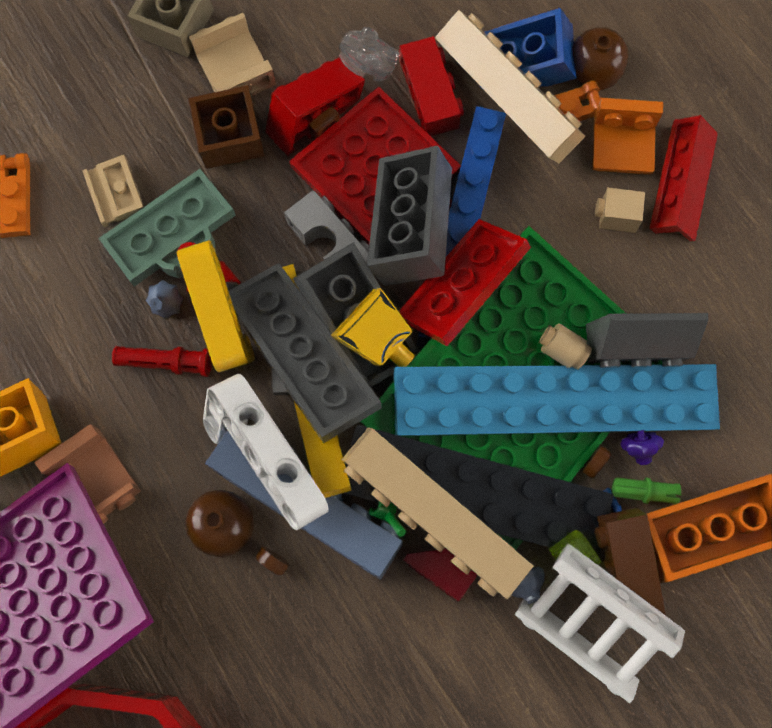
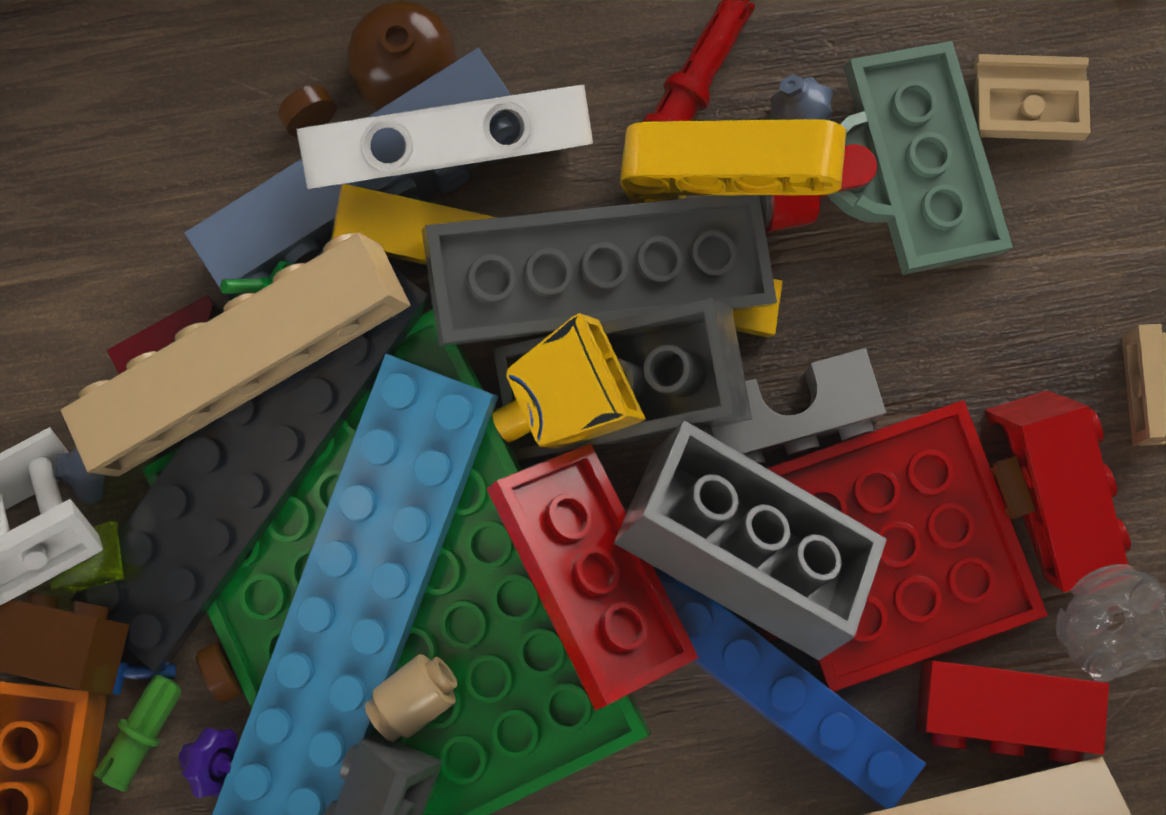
camera: 110 degrees right, 5 degrees up
reddish brown brick [188,85,265,169] -> none

